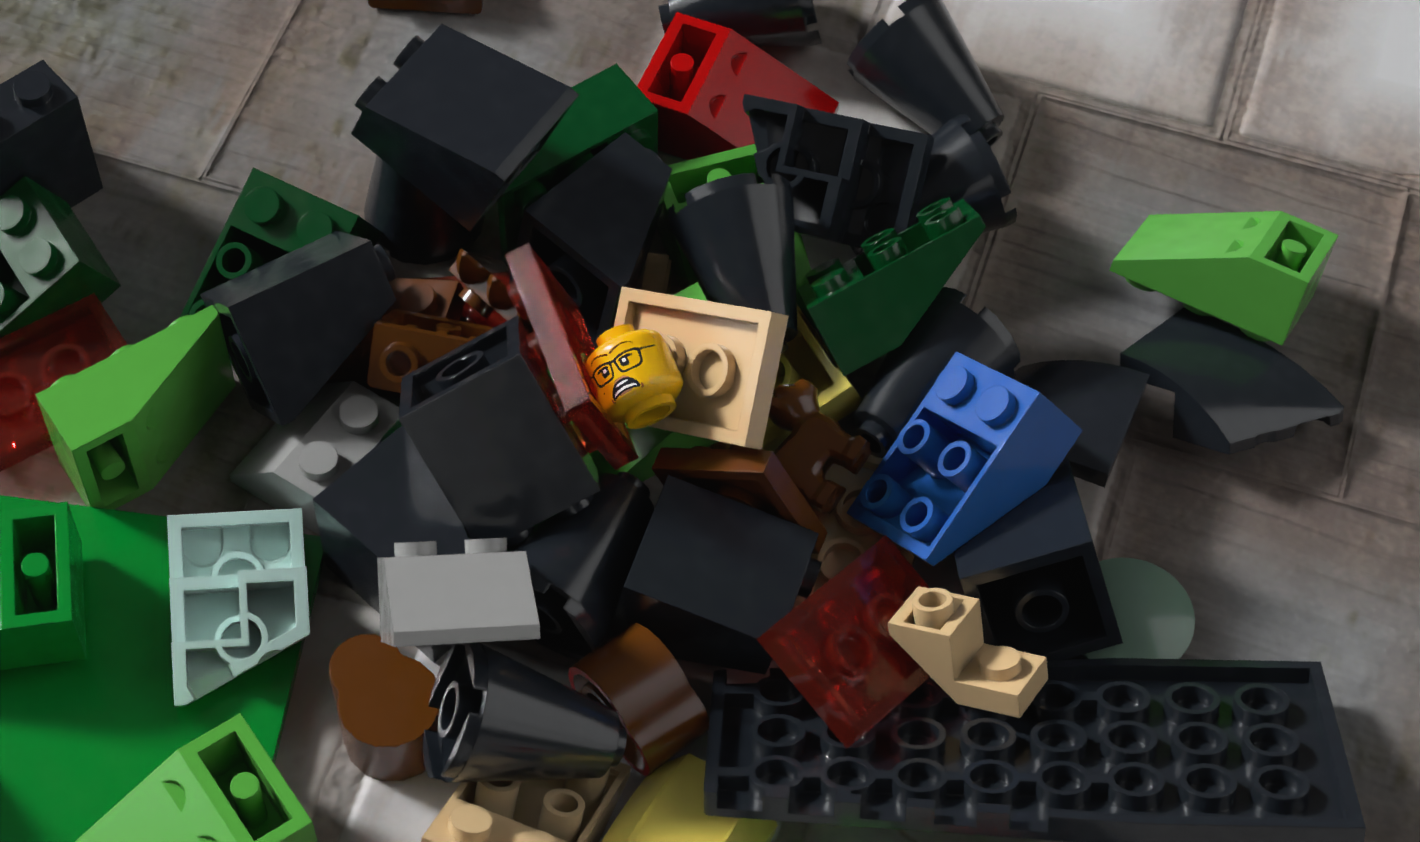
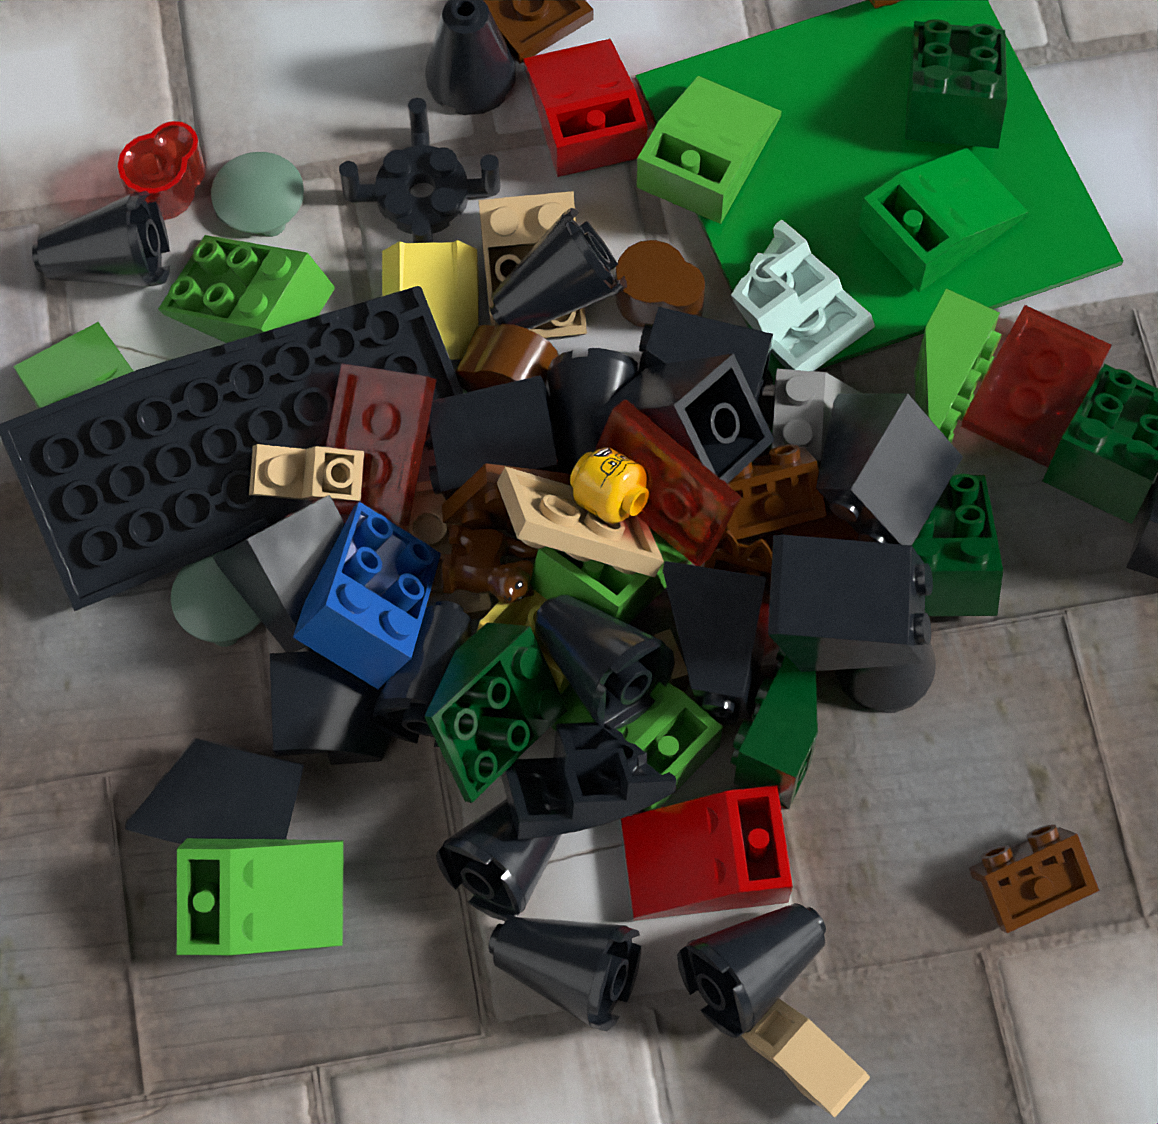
camera: 155 degrees right, 10 degrees up
light grey slope [377,538,540,647] -> none

